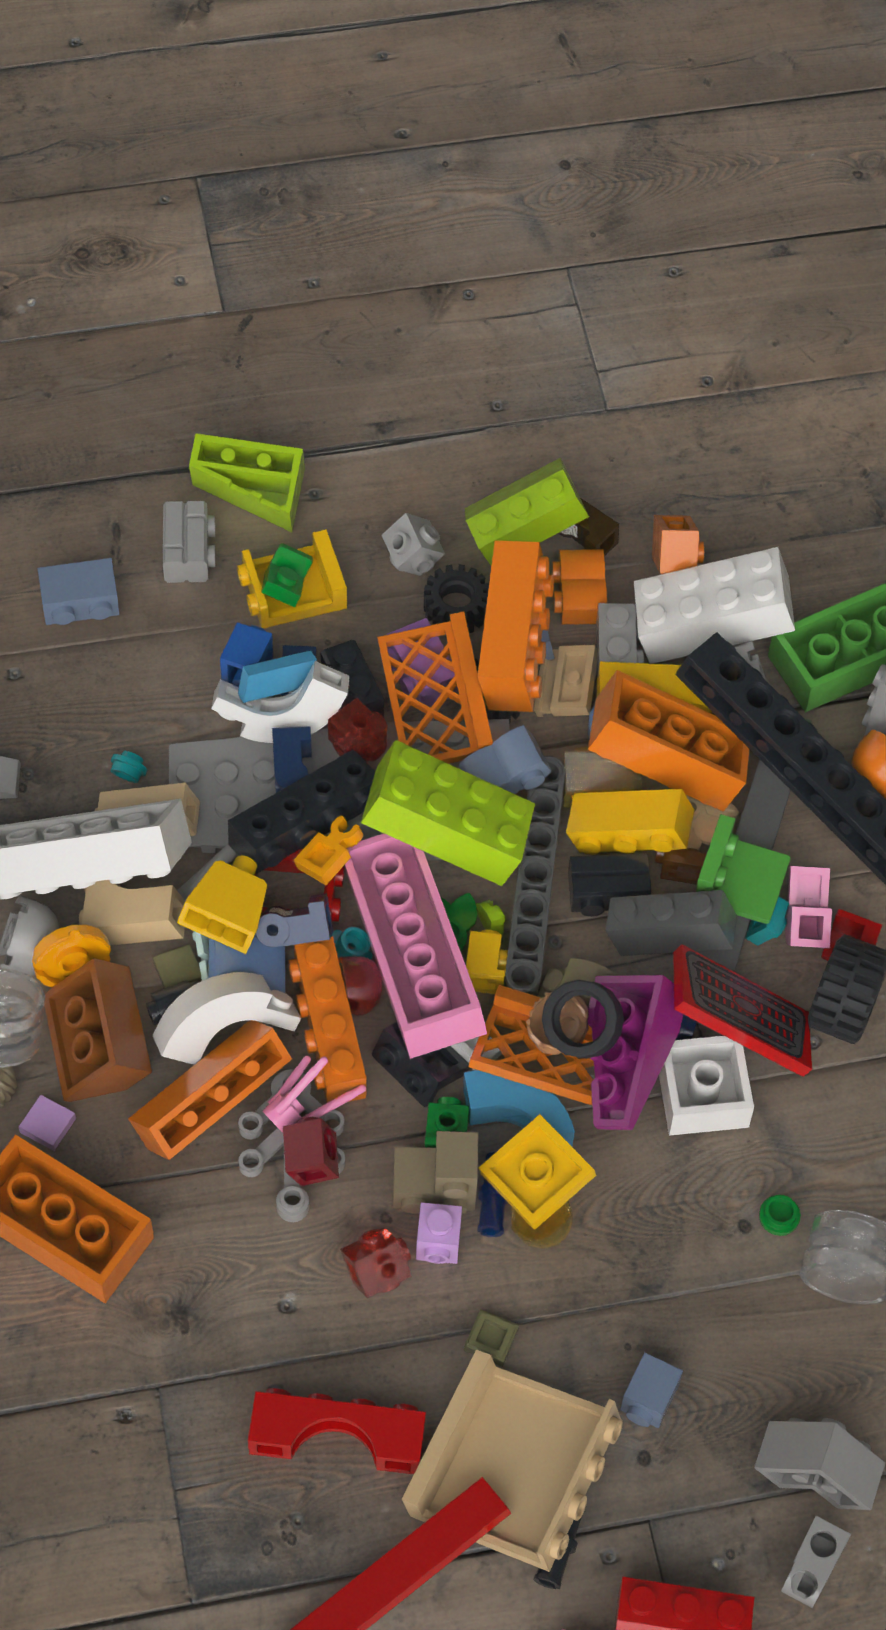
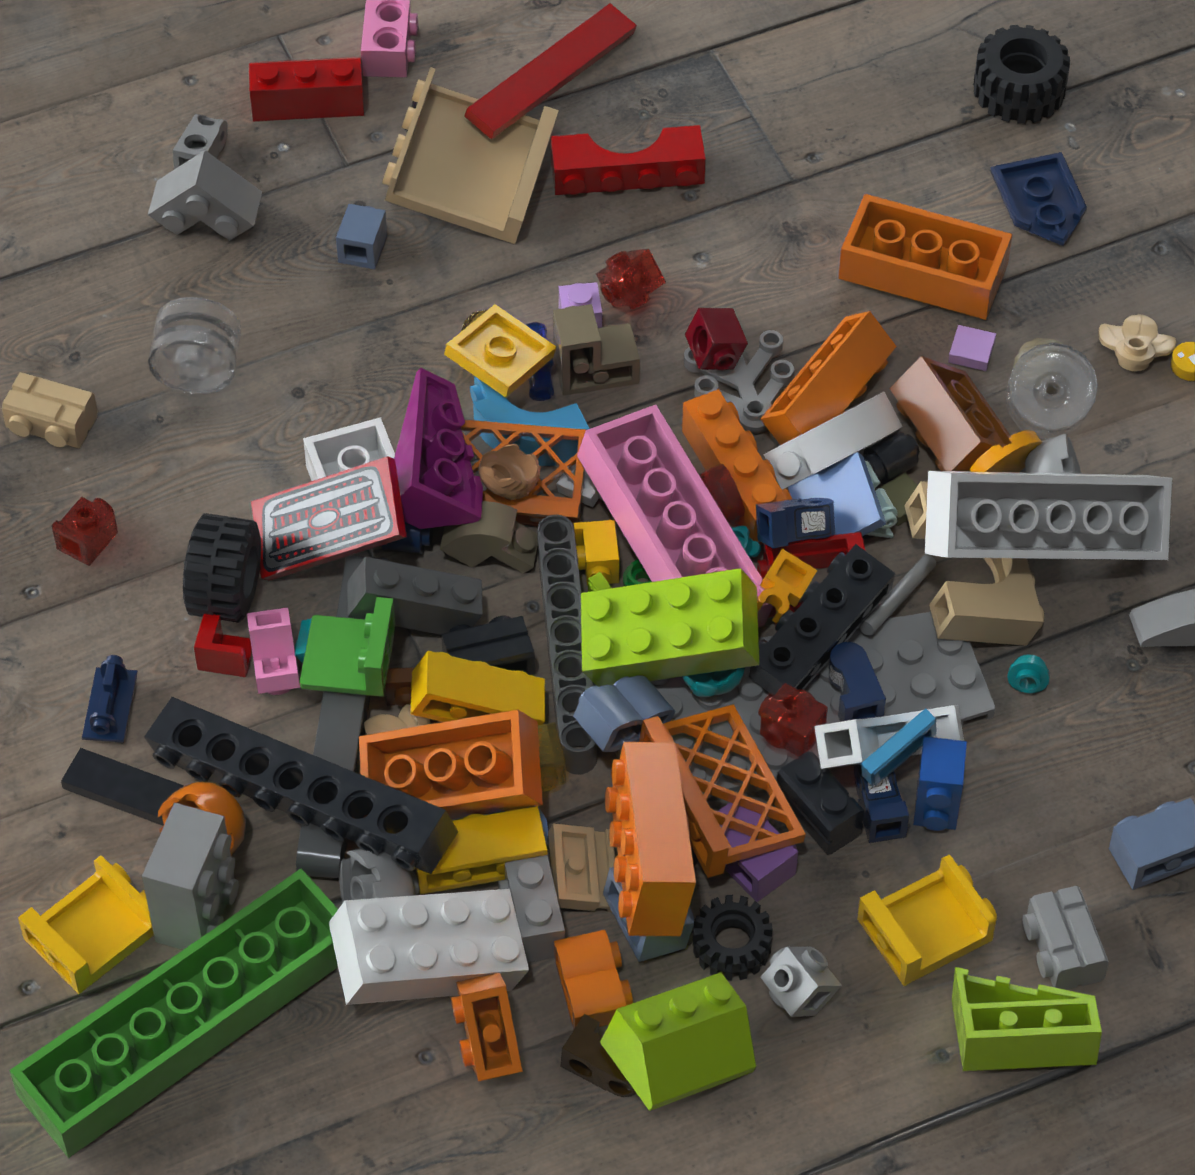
camera: 170 degrees right, 5 degrees down
yellow torso [177,855,267,954] -> none
green bracket [261,543,313,607] -> none
bright pink plant [262,1056,366,1133] -> none
green brick [424,1097,469,1148] -> none
olive tile [464,1309,519,1367] -> none
black tyre [542,980,624,1059] -> none
green plate [759,1195,801,1236] -> none

